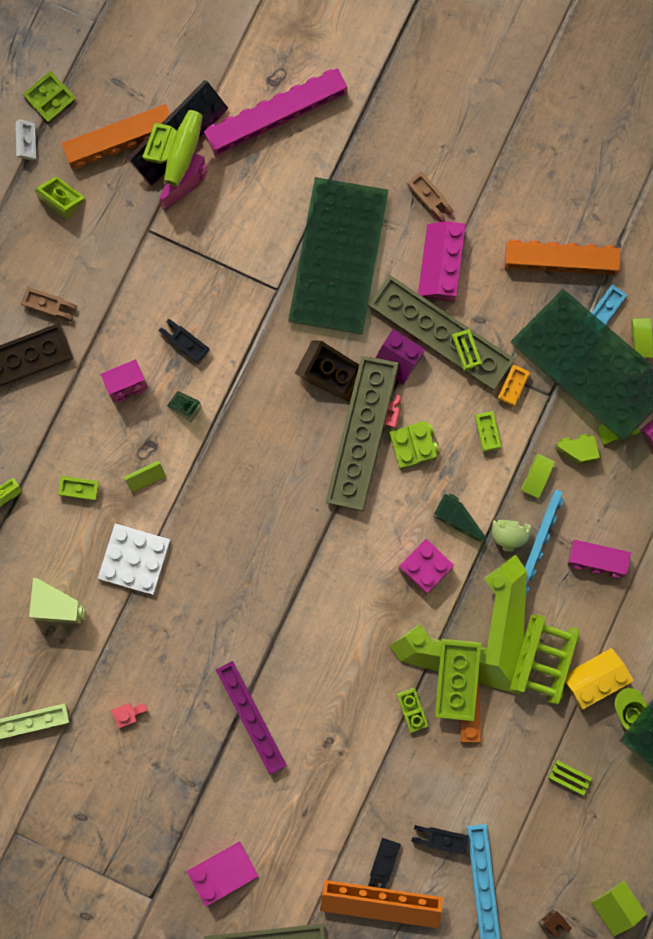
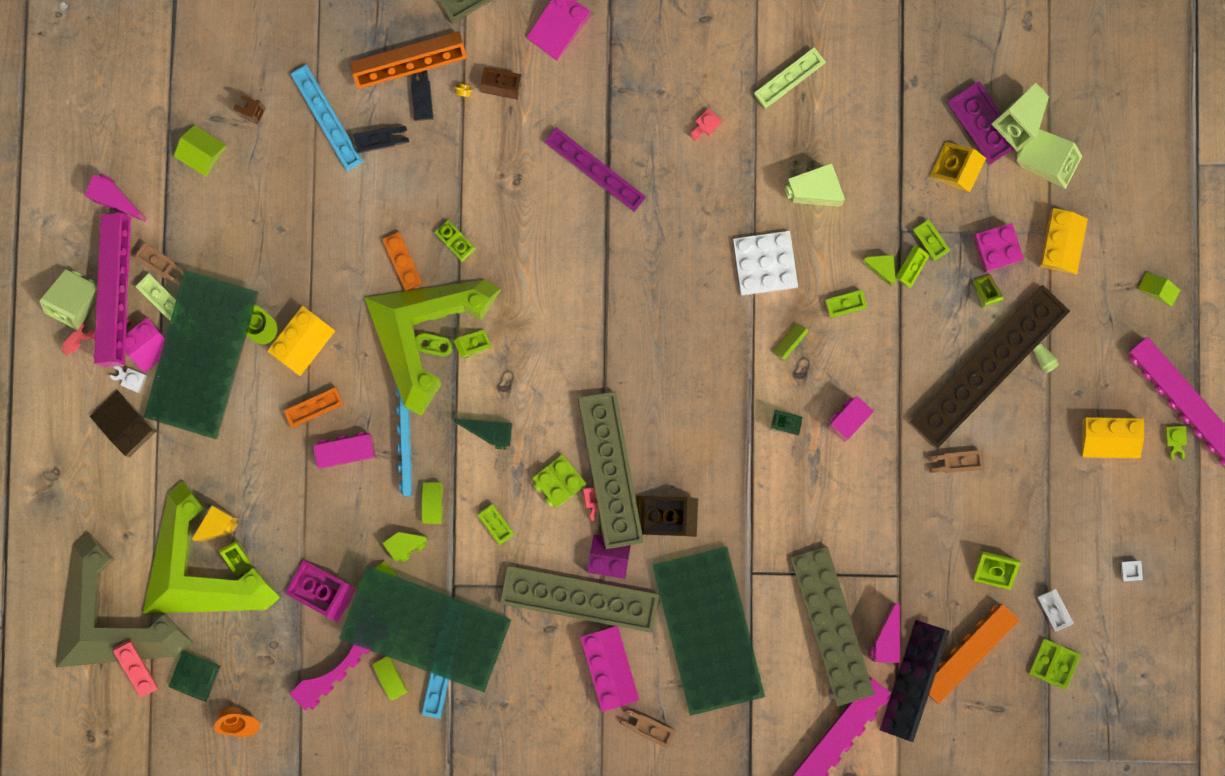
camera: 165 degrees right, 5 degrees up
lime plate [143,110,203,186] -> none
black hinge [158,318,210,365] -> none
dark pink brick [398,539,454,595] -> none
lime plate [435,639,481,721] -> none
lime tile [451,329,482,371] -> none
yellowish green cylinder [492,520,531,551] -> none
light orange plate [497,364,530,407] -> none
orange brick [504,239,620,275] -> none
lime fence [509,615,580,704] -> none
lime tile [548,760,592,796] -> none
none -> orange plate [284,387,344,429]
none -> lime plate [416,333,453,357]
none -> lime slope [453,330,492,358]
none -> yellow plate [454,83,474,97]
none -> reddish brown hinge [480,67,522,100]
none -> olive plate [791,546,875,707]
none -> lime slope [862,255,896,287]

